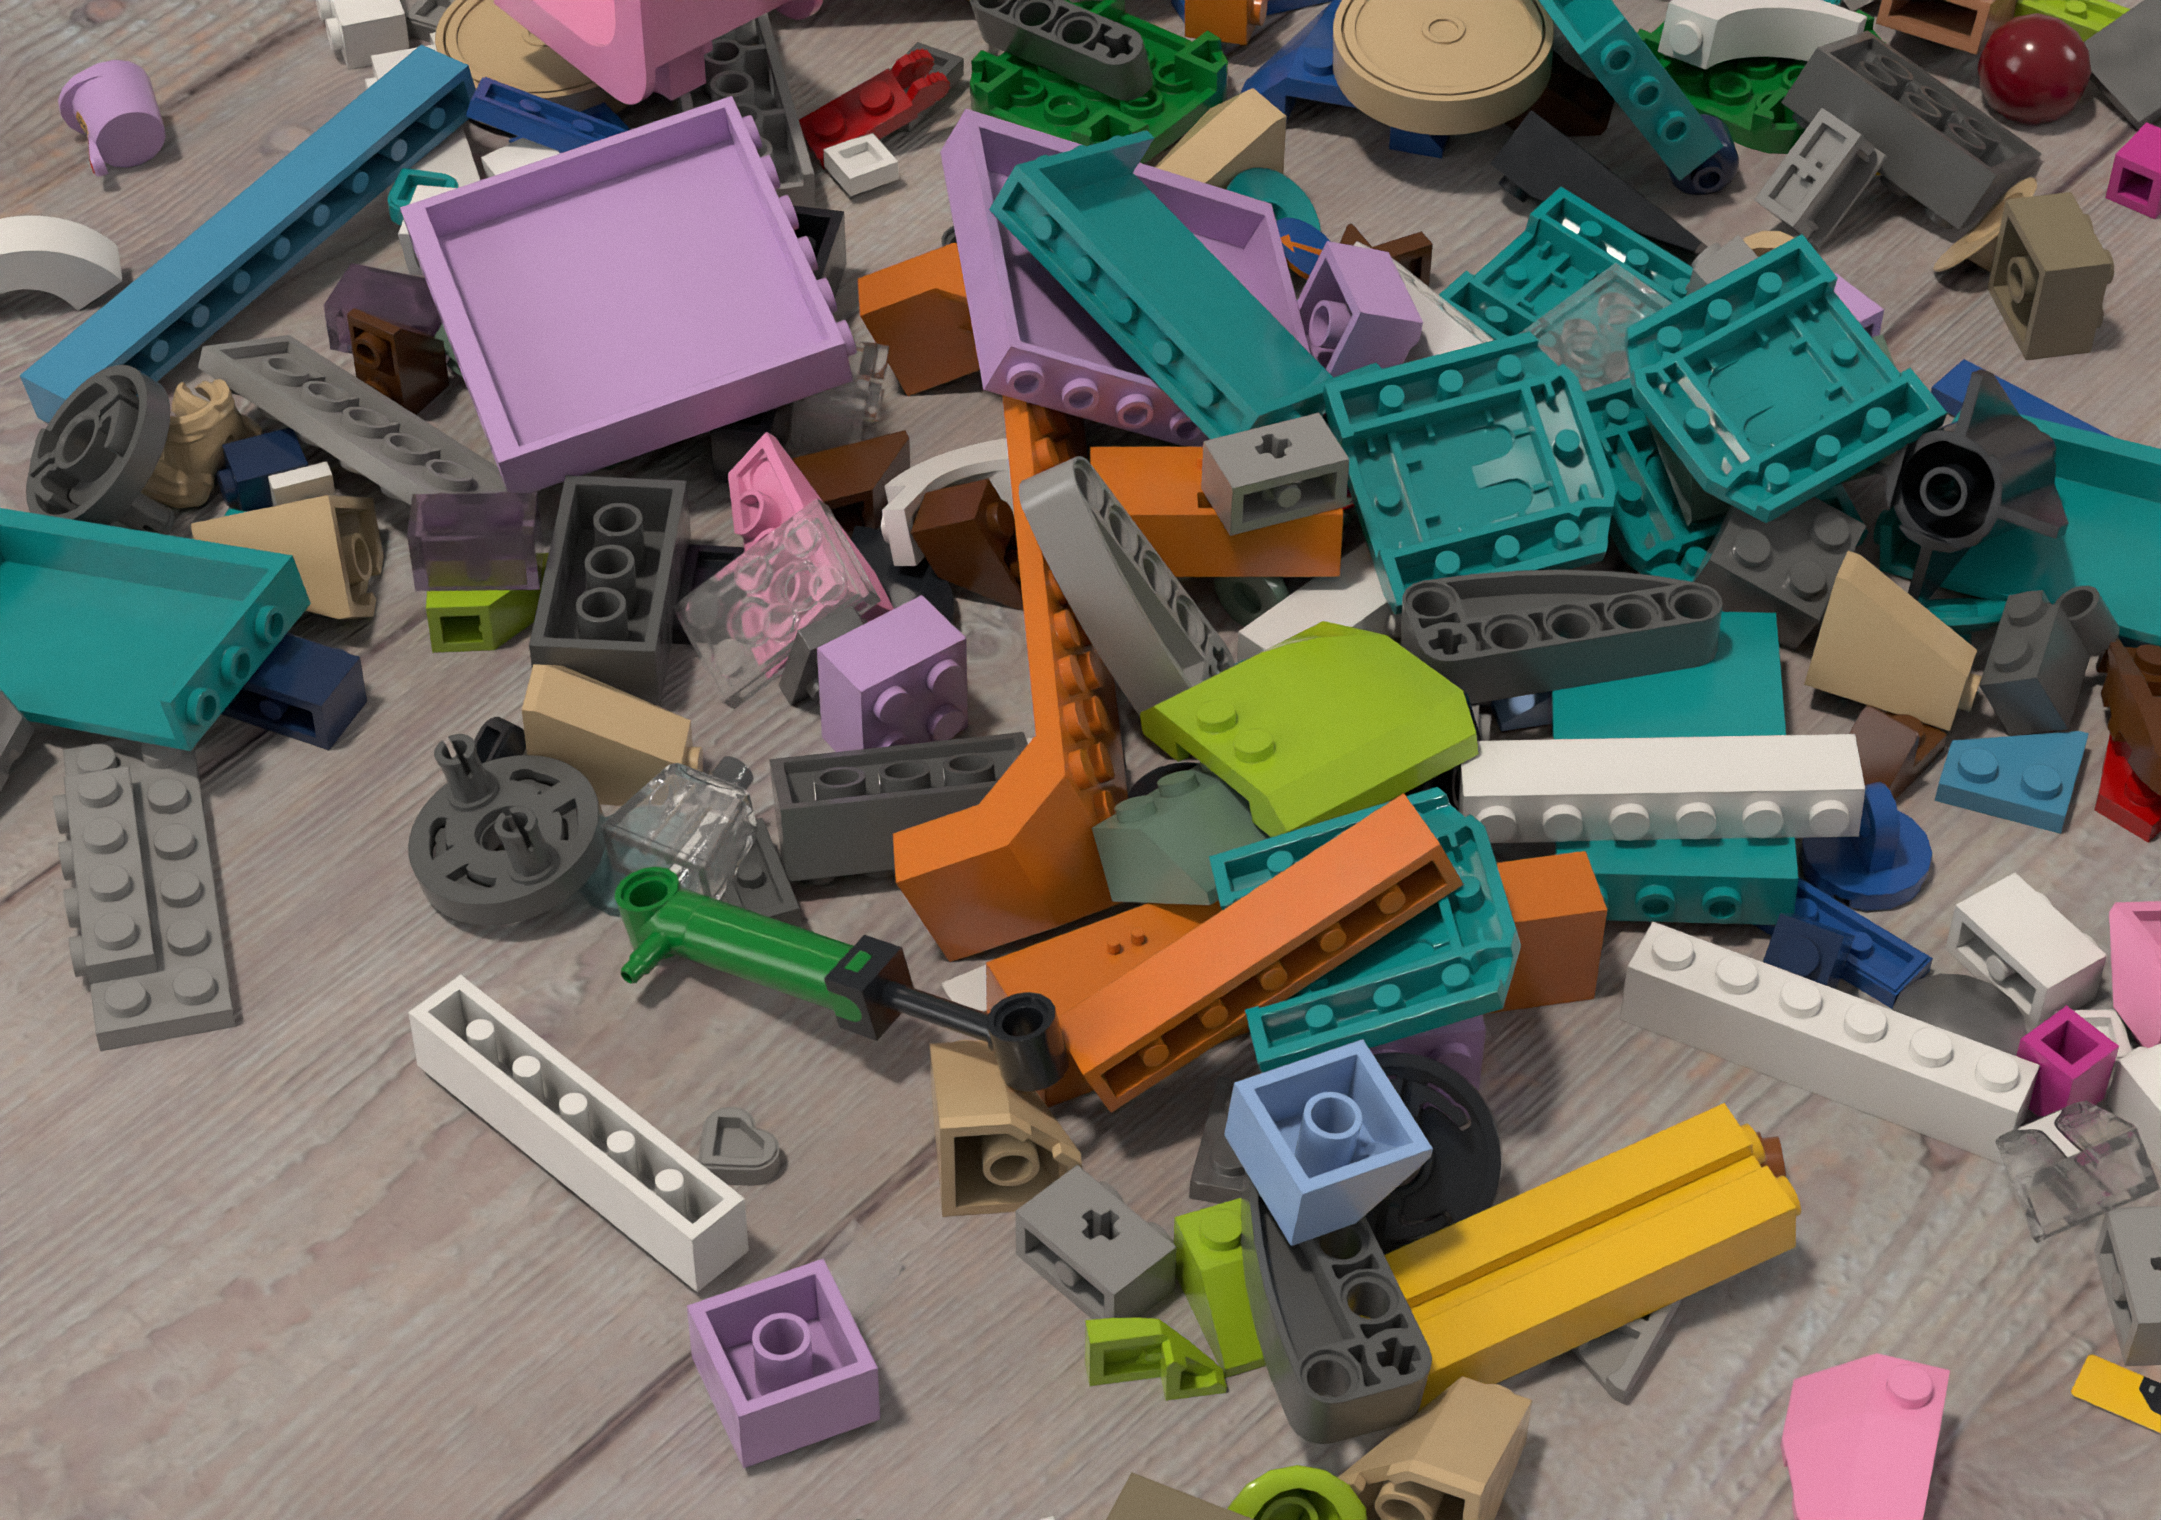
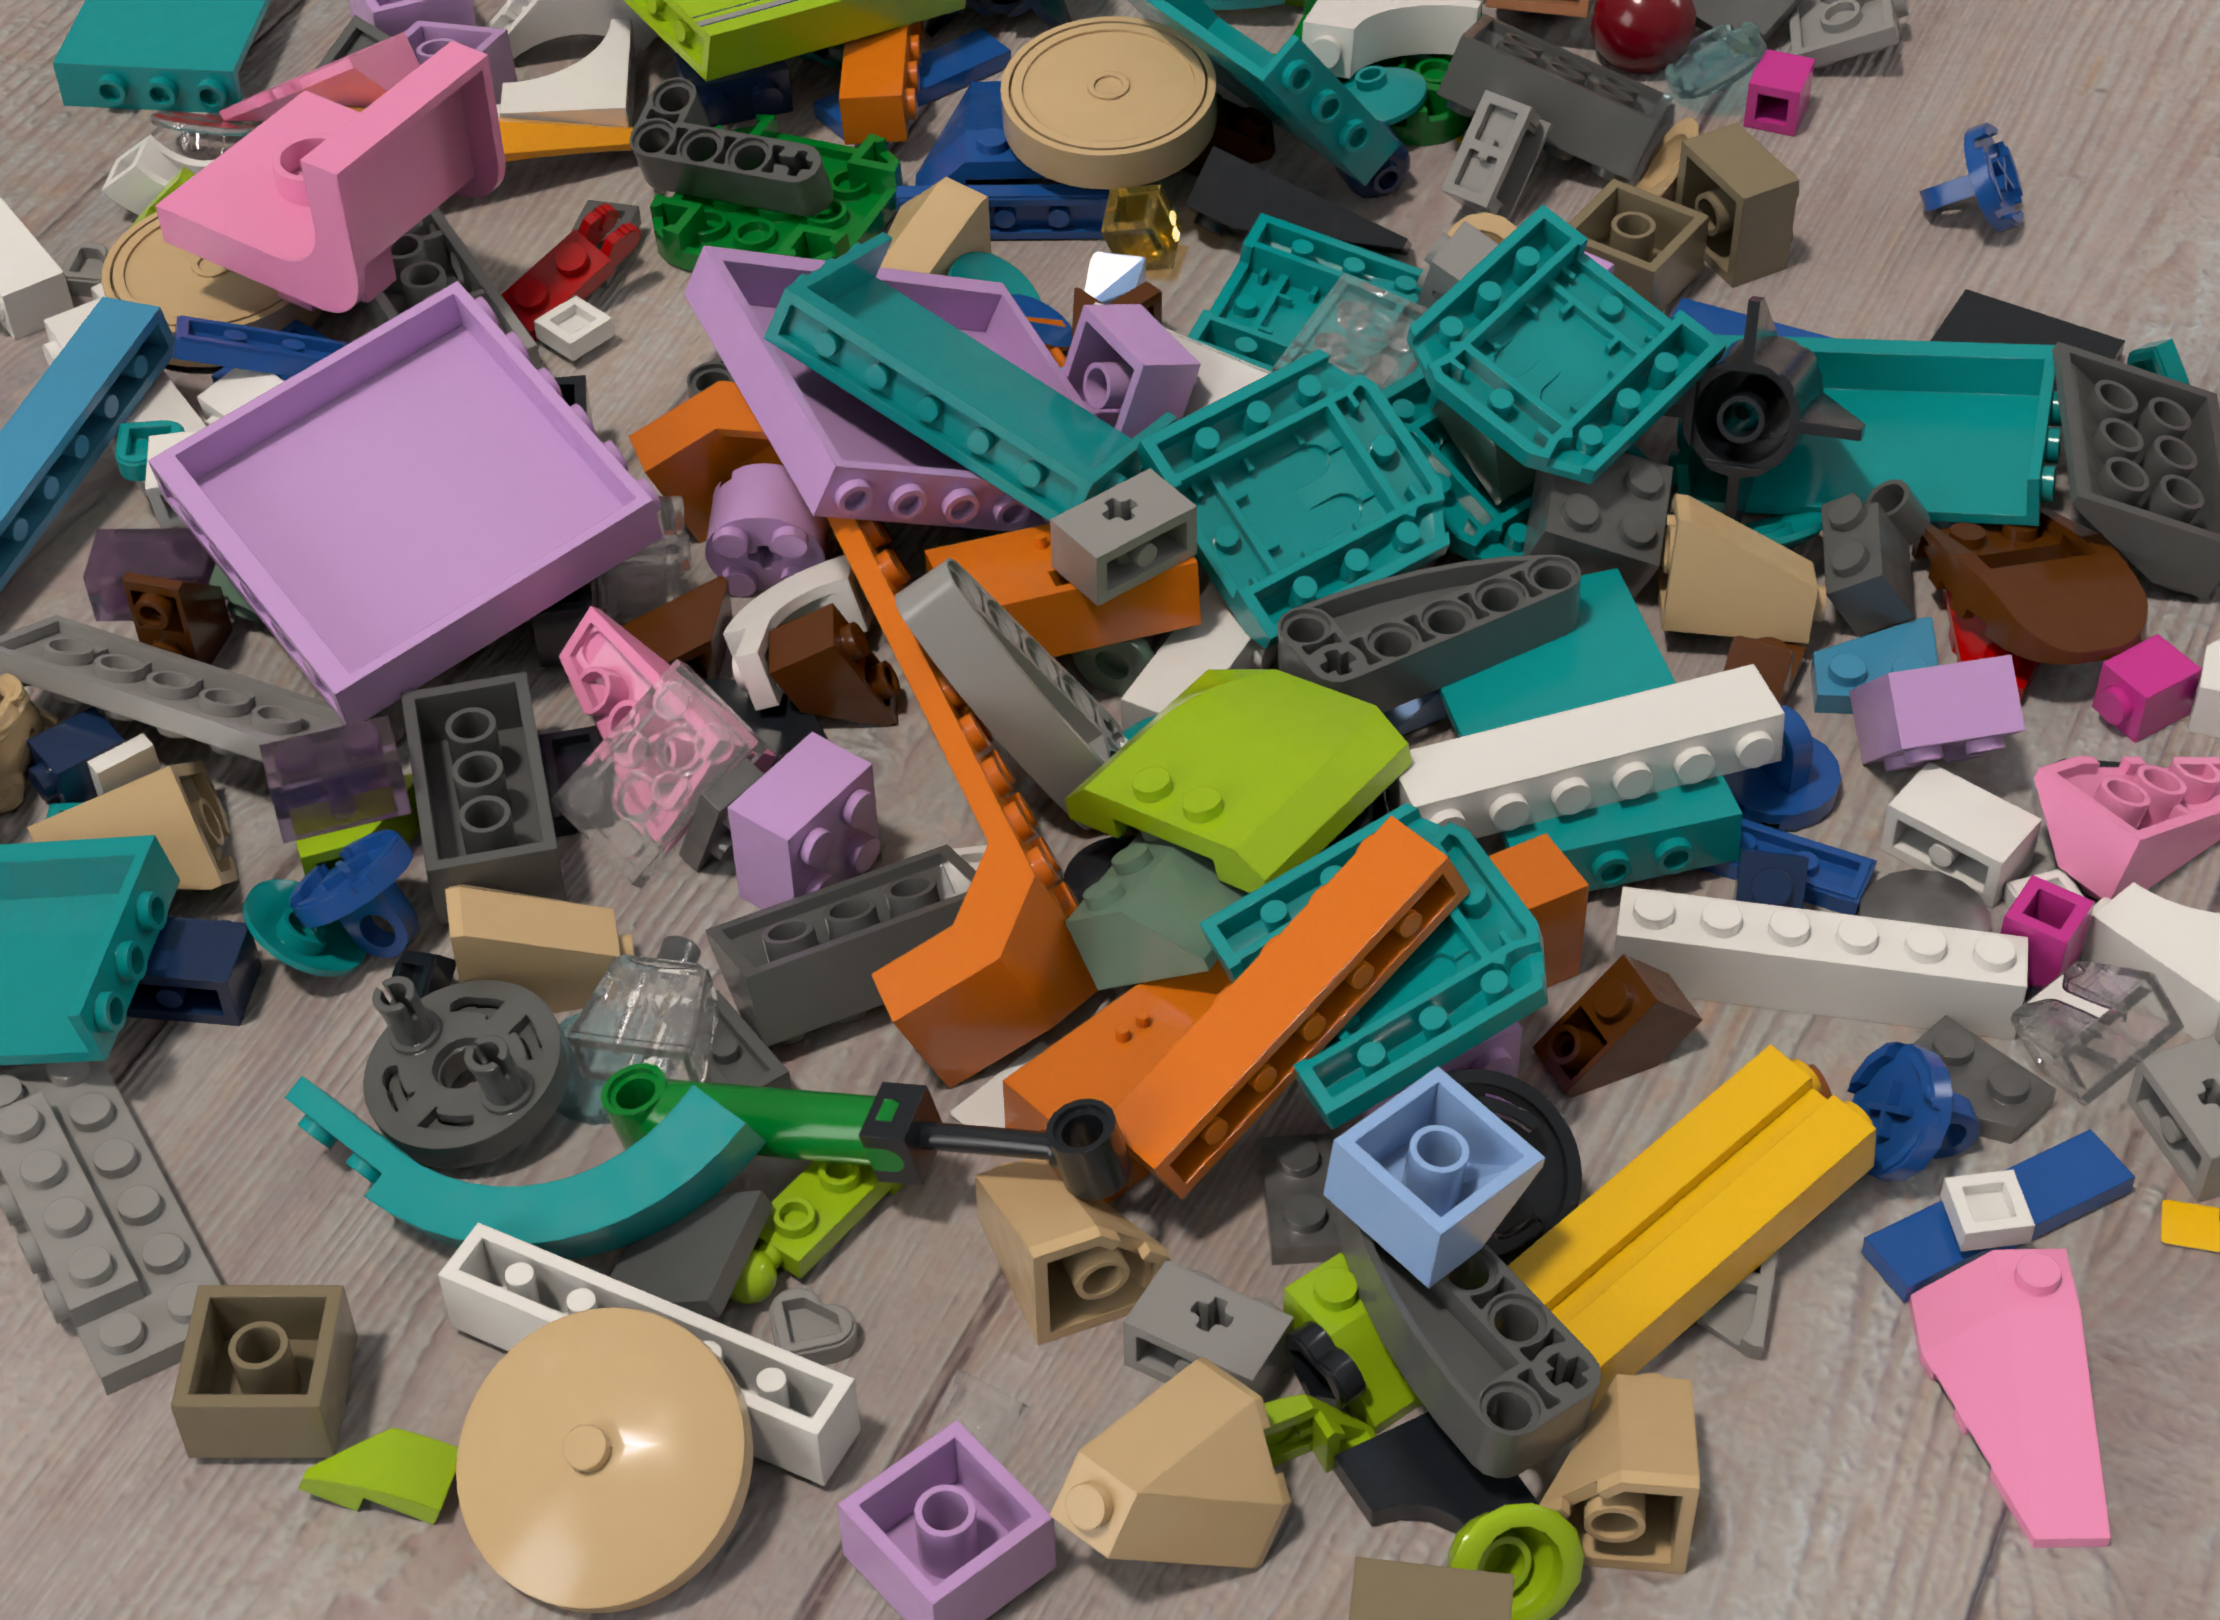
camera: 15 degrees left, 0 degrees up
none -> dark tan brick [171,1285,358,1458]
none -> teal dish [243,879,367,977]
none -> teal arch [284,1076,767,1259]
none -> blue tile [289,829,419,958]
none -> lime slope [298,1427,458,1525]
none -> tan dish [456,1307,754,1614]
none -> dark grey tile [610,1190,774,1318]
none -> lavender brick [705,463,830,597]
none -> lime plate [730,1161,905,1305]
none -> blue tile [896,184,1113,240]
none -> tan slope [1049,1357,1291,1568]
none -> slope [1085,251,1146,304]
none -> clear yellow brick [1101,184,1182,271]
none -> black tile [1284,1321,1366,1410]
none -> black tile [1333,1412,1539,1534]
none -> teal dish [1341,65,1428,126]
none -> reddish brown slope [1532,954,1703,1097]
none -> dark tan brick [1568,179,1710,312]
none -> clear light blue tile [1665,21,1766,99]
none -> blue tile [1847,1042,1981,1182]
none -> lavender brick [1849,655,2025,772]
none -> blue tile [1861,1129,2135,1303]
none -> flat silver wing [1913,1015,2057,1144]
none -> white plate [1940,1169,2035,1251]

